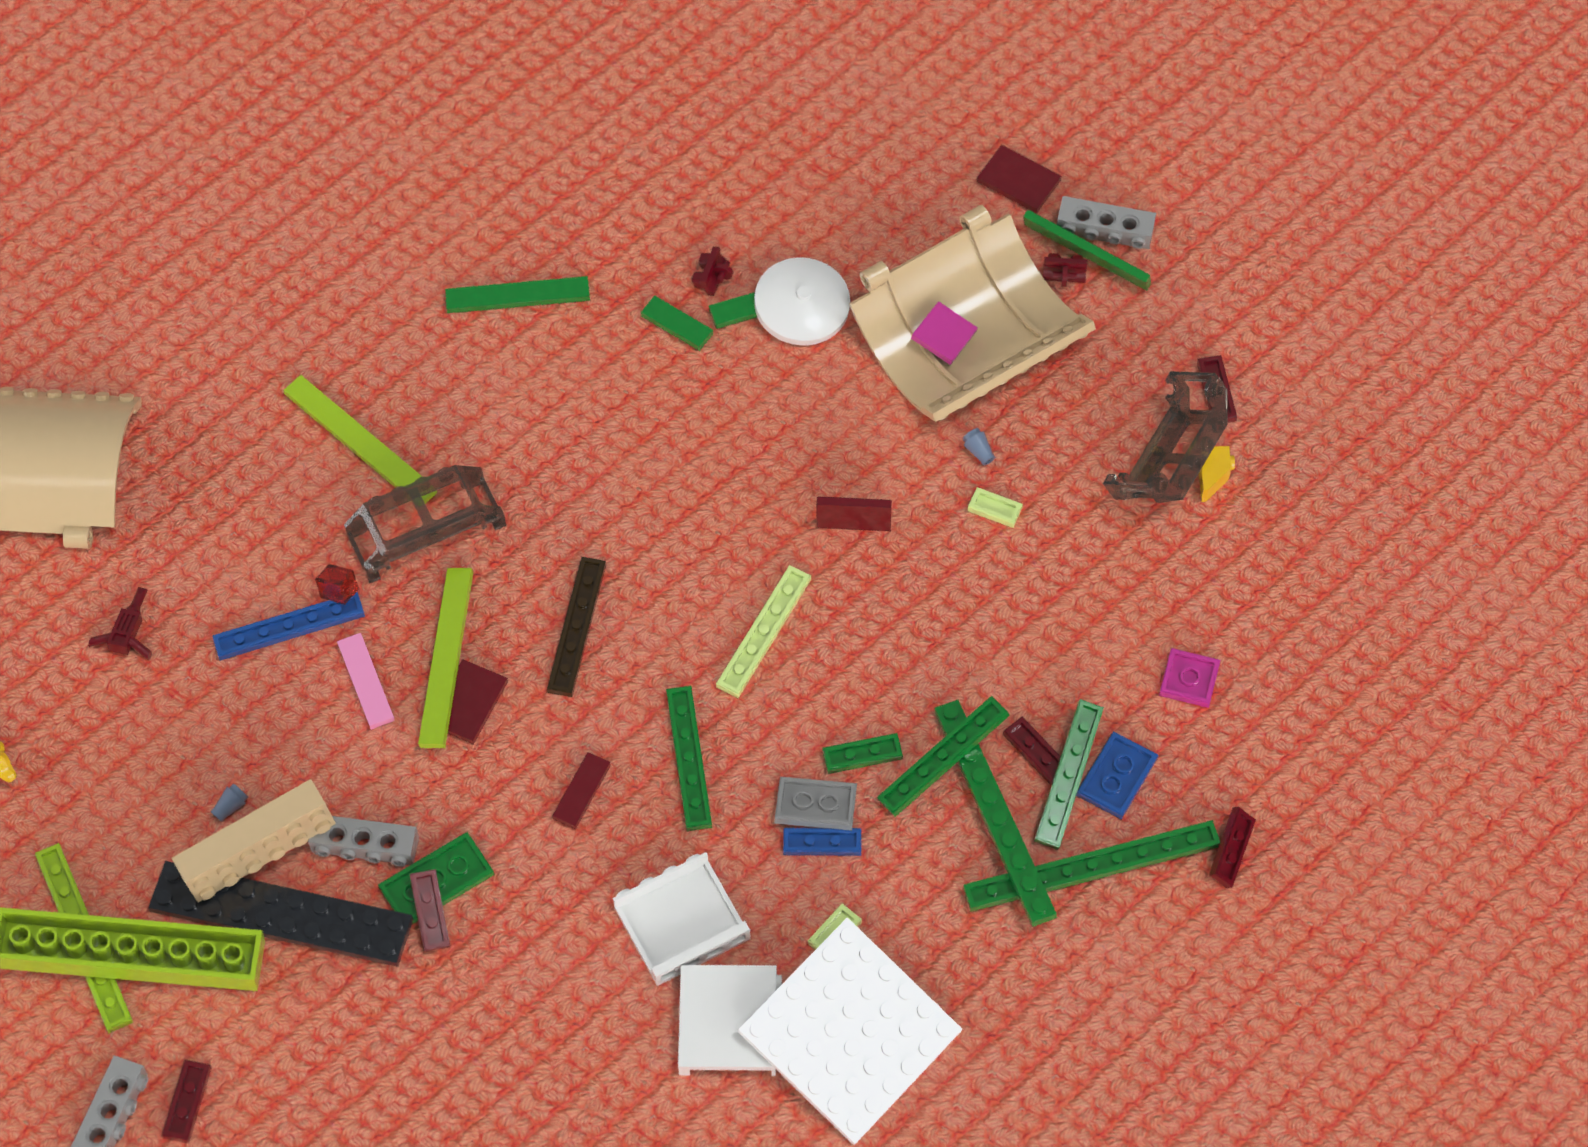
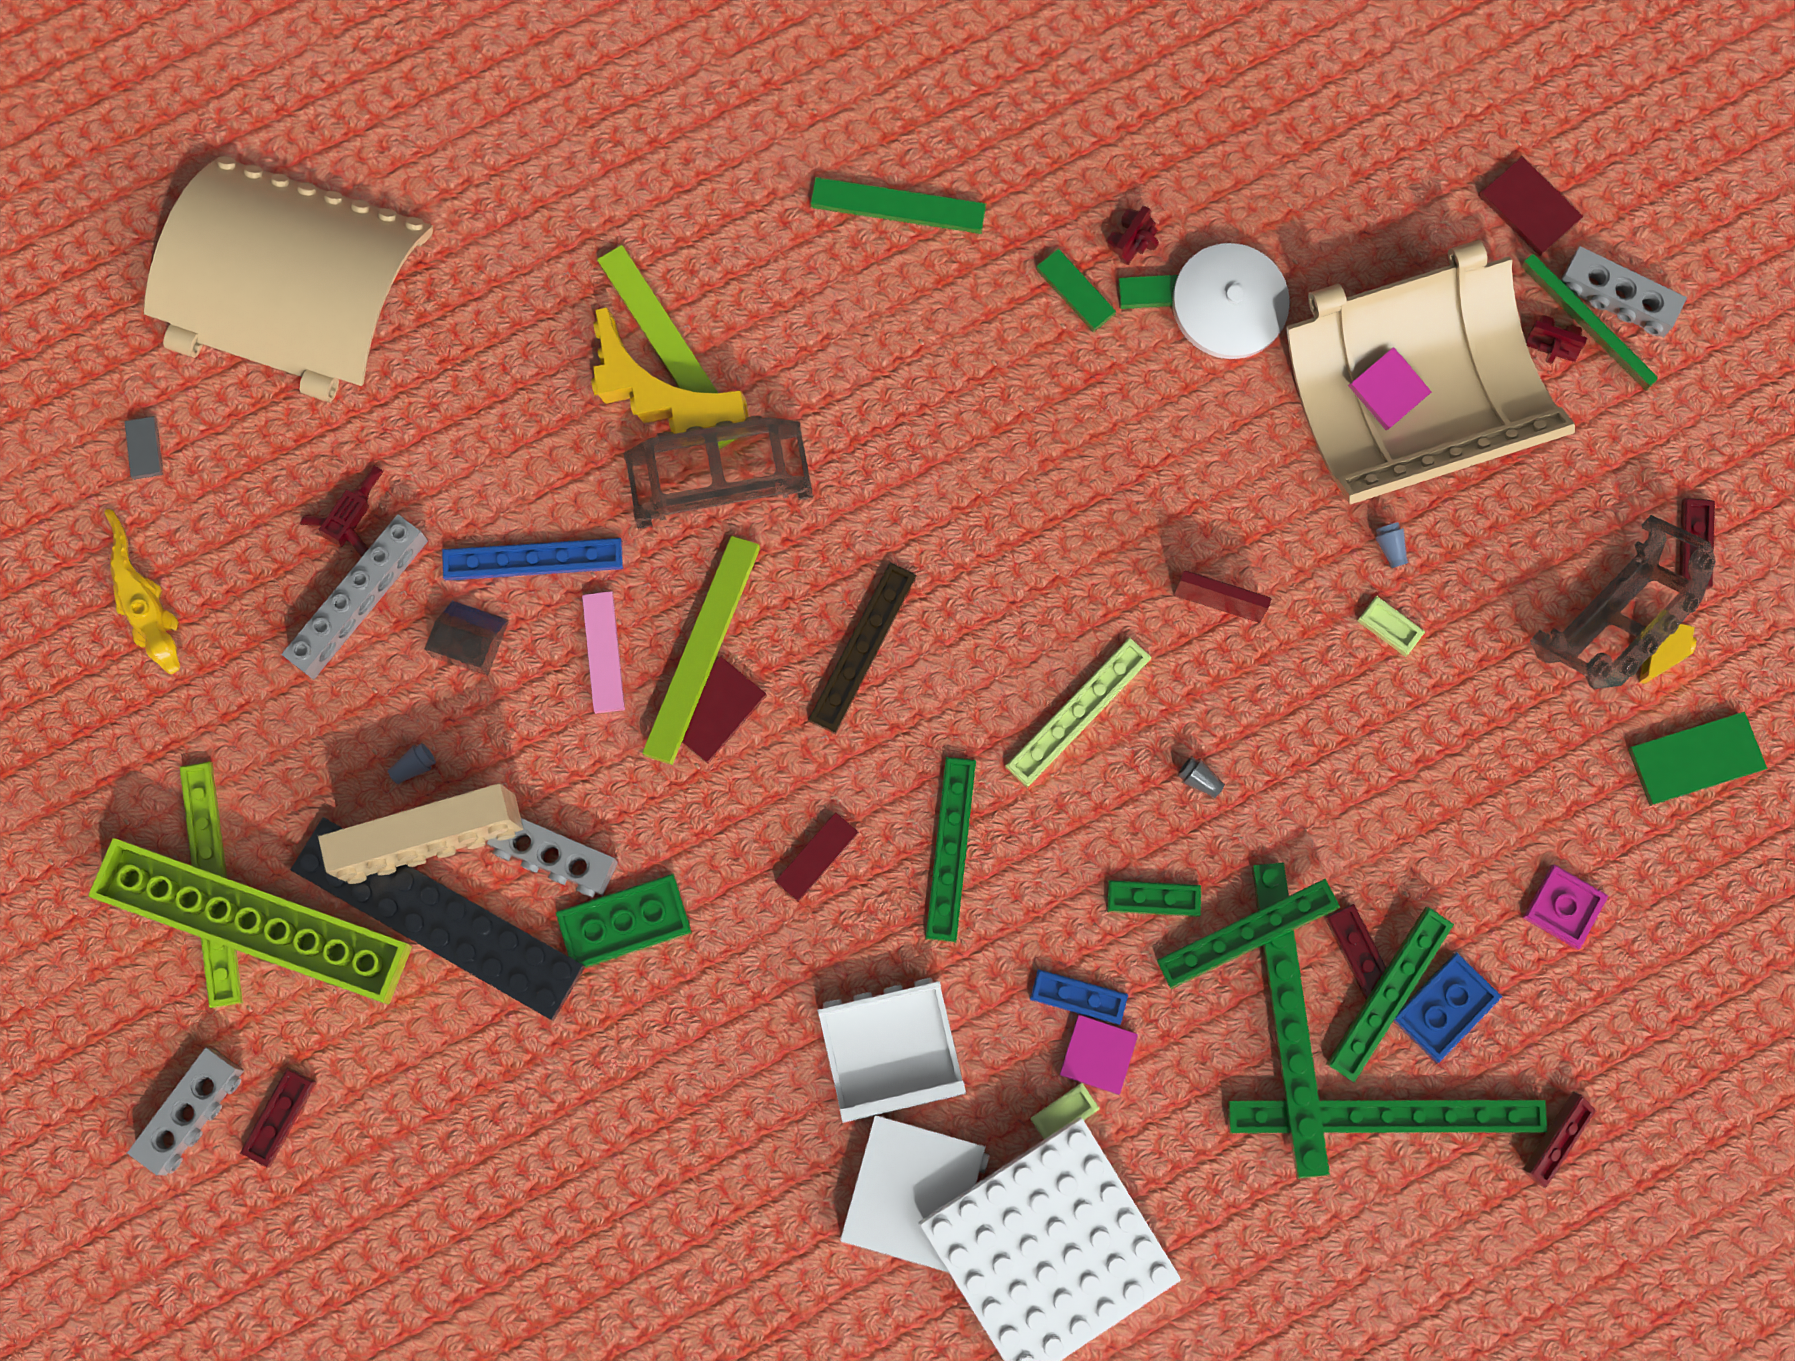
camera: 15 degrees right, 15 degrees up
clear red brick [315,564,359,604] -> none
dark red tile [409,869,450,952] -> none
light grey tile [775,777,857,830] -> none
none -> light grey brick [281,514,428,680]
none -> clear smoke slope [425,601,509,676]
none -> yellow arch [591,308,751,443]
none -> dark pink tile [1059,1015,1138,1095]
none -> dark grey cone [1178,756,1225,798]
none -> green tile [1628,712,1768,806]

